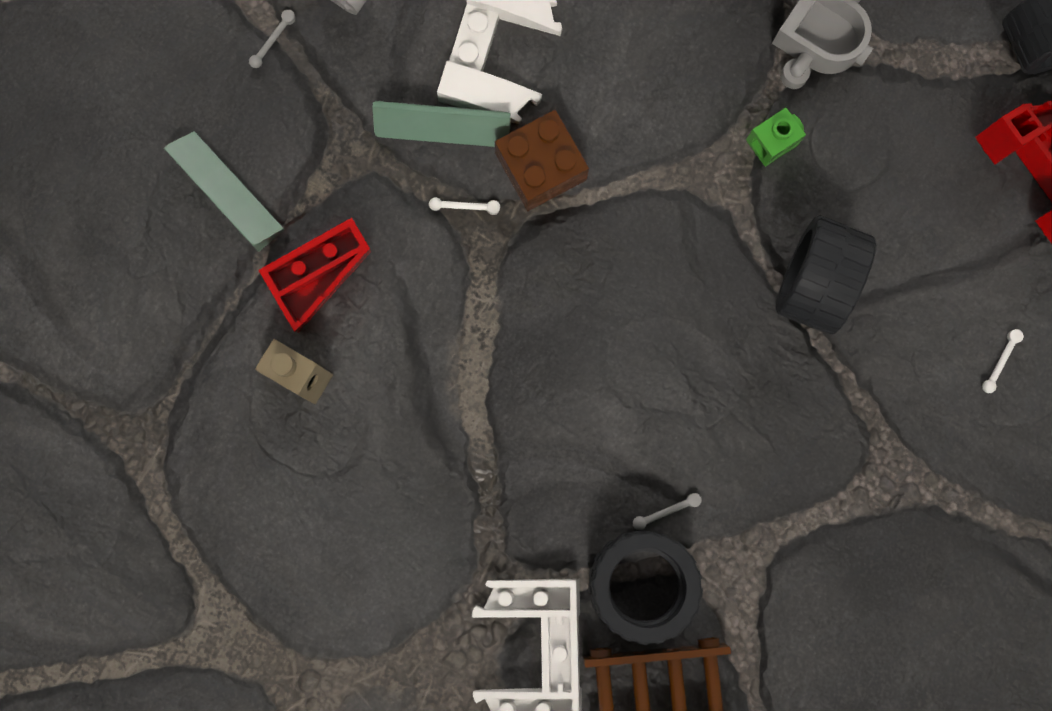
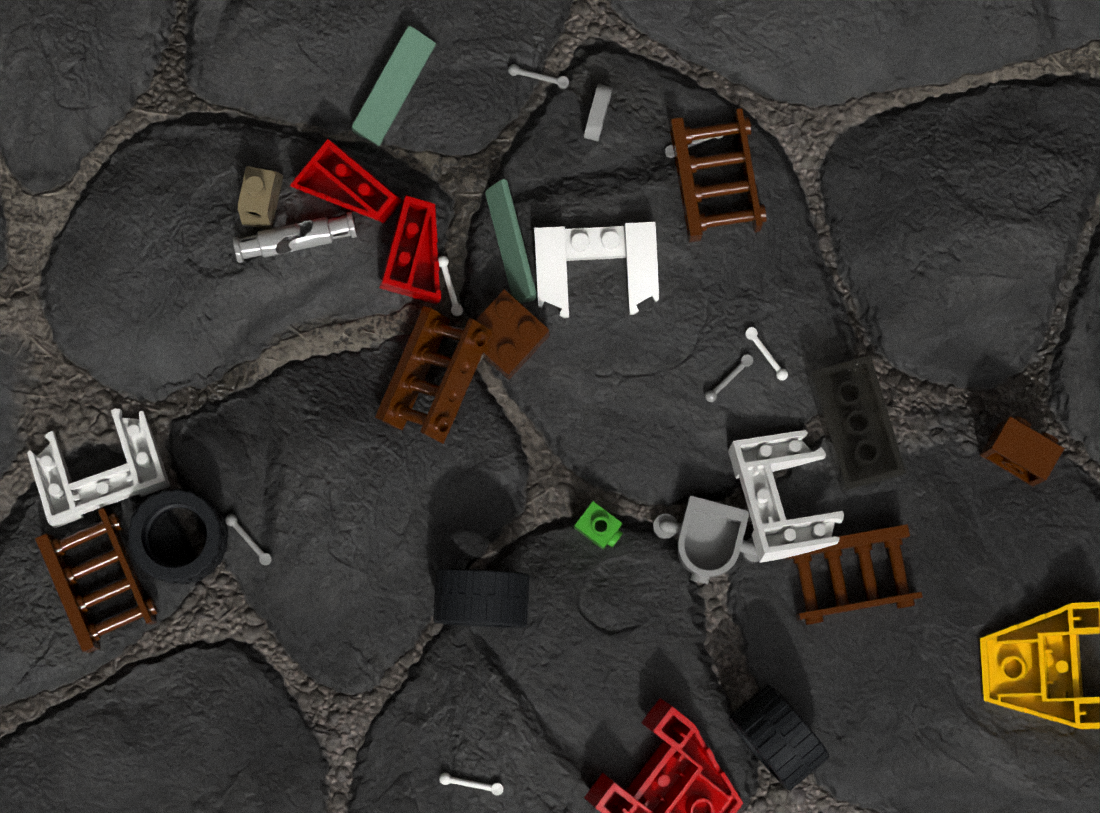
camera: 75 degrees right, 0 degrees up
none -> light grey piece [233,212,357,263]
none -> reddish brown fence [375,306,492,444]
none -> red wedge [379,196,441,304]

